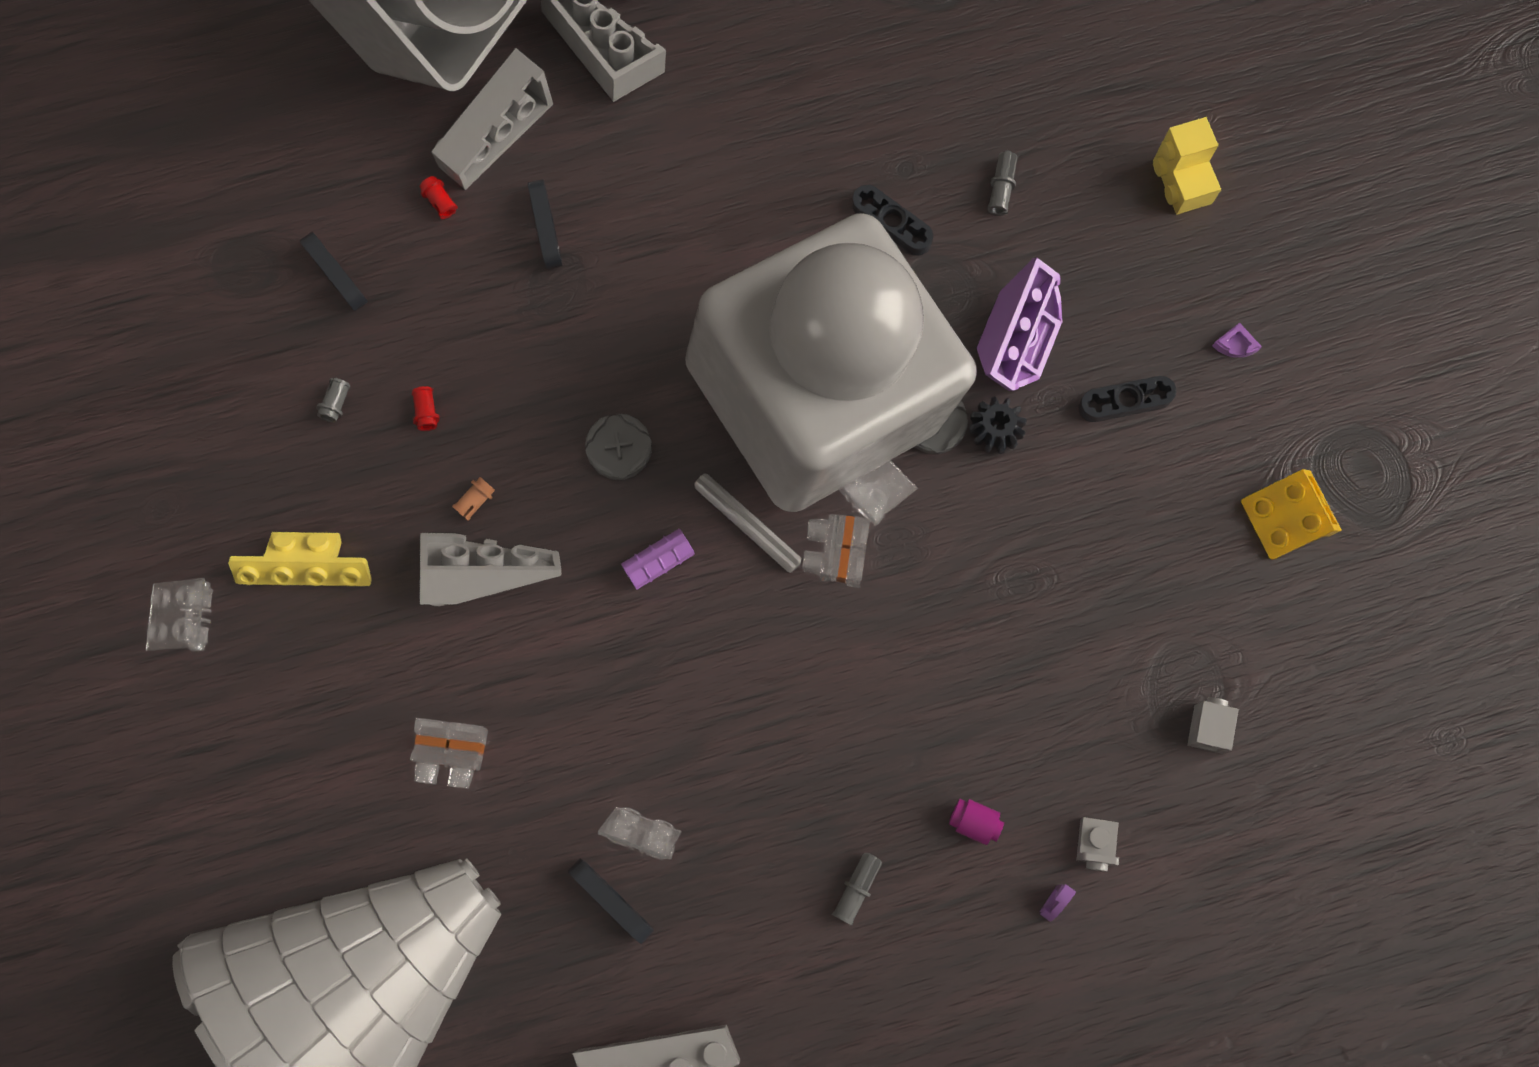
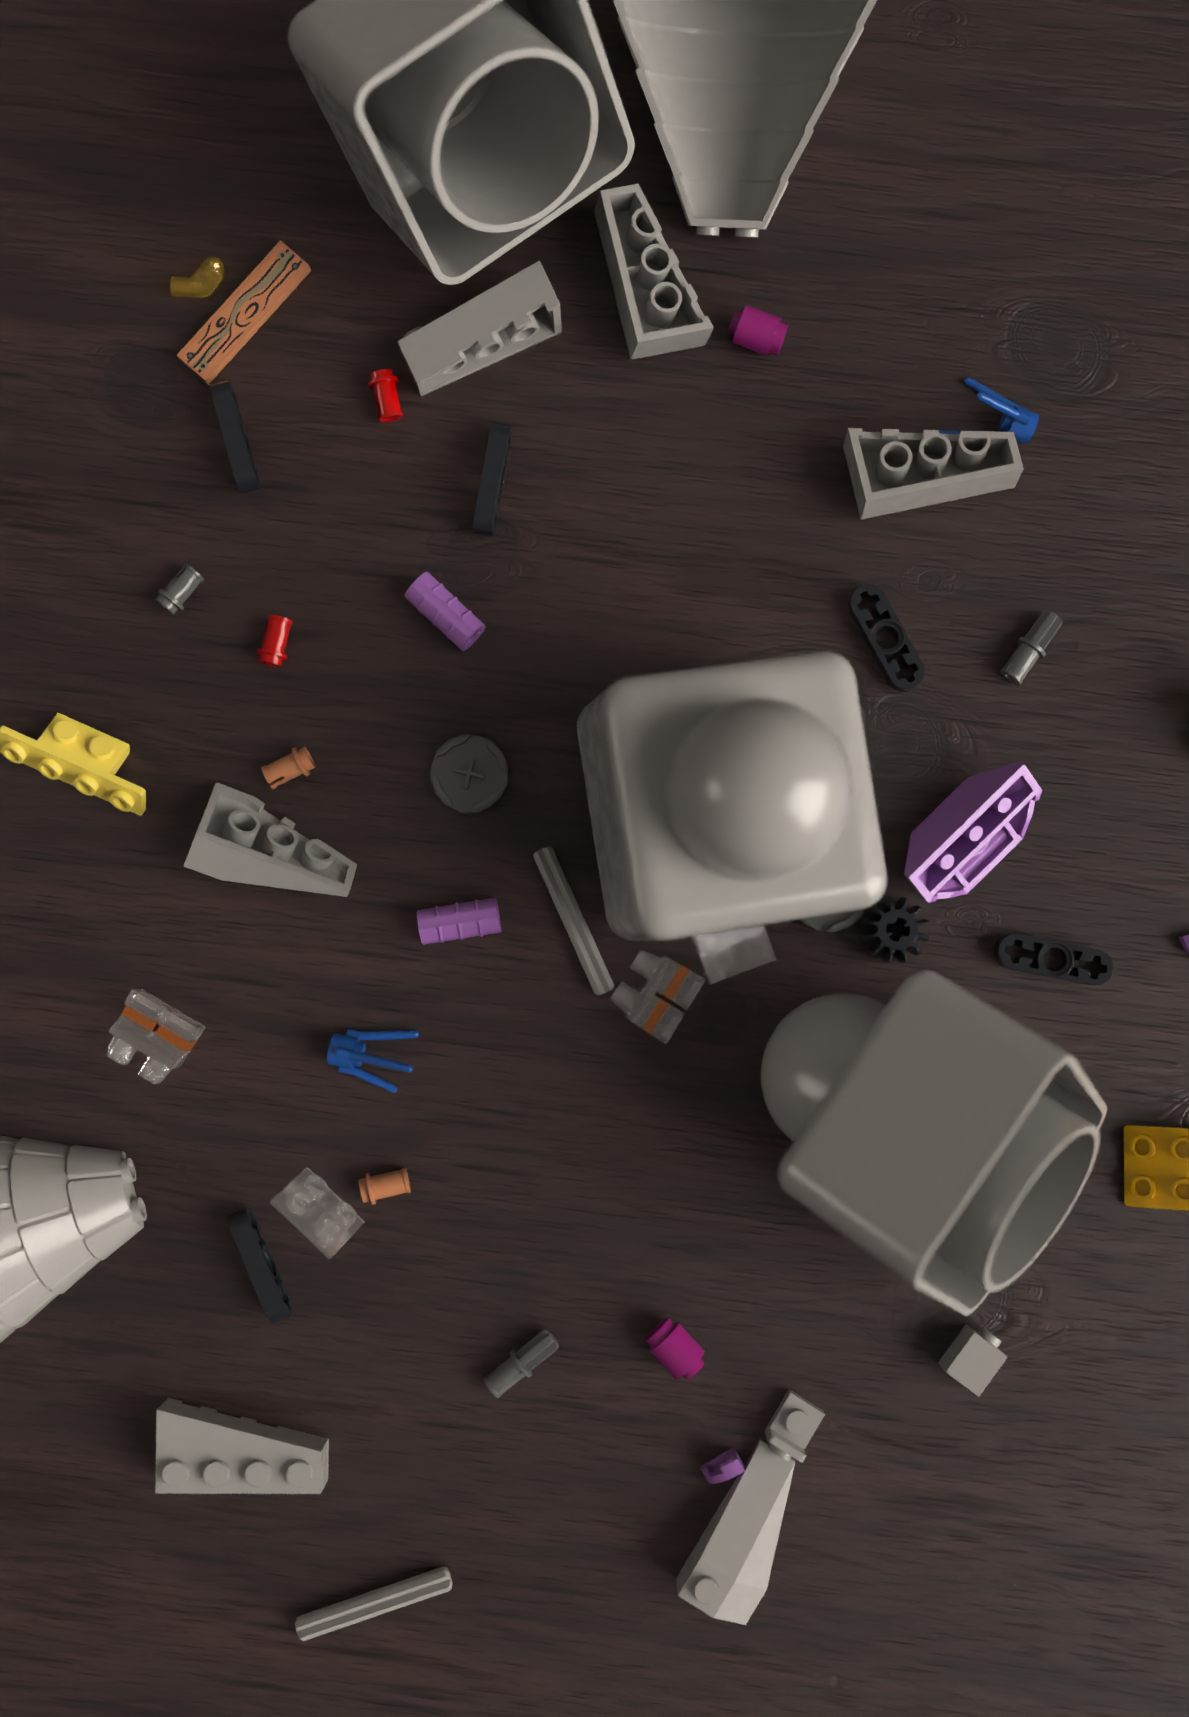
camera: 25 degrees right, 10 degrees up
none -> clear yellow arm [170,256,224,298]
none -> nougat tile [176,240,312,385]
none -> blue plant [327,1029,419,1093]
none -> nougat pin [358,1167,411,1205]
none -> medium lavender axle [404,572,486,651]
none -> light grey wedge [676,1439,795,1625]
none -> magenta brick [728,305,789,356]
none -> light grey piece [761,970,1107,1316]
none -> light grey wedge [843,428,1024,519]
none -> blue plant [939,377,1039,444]

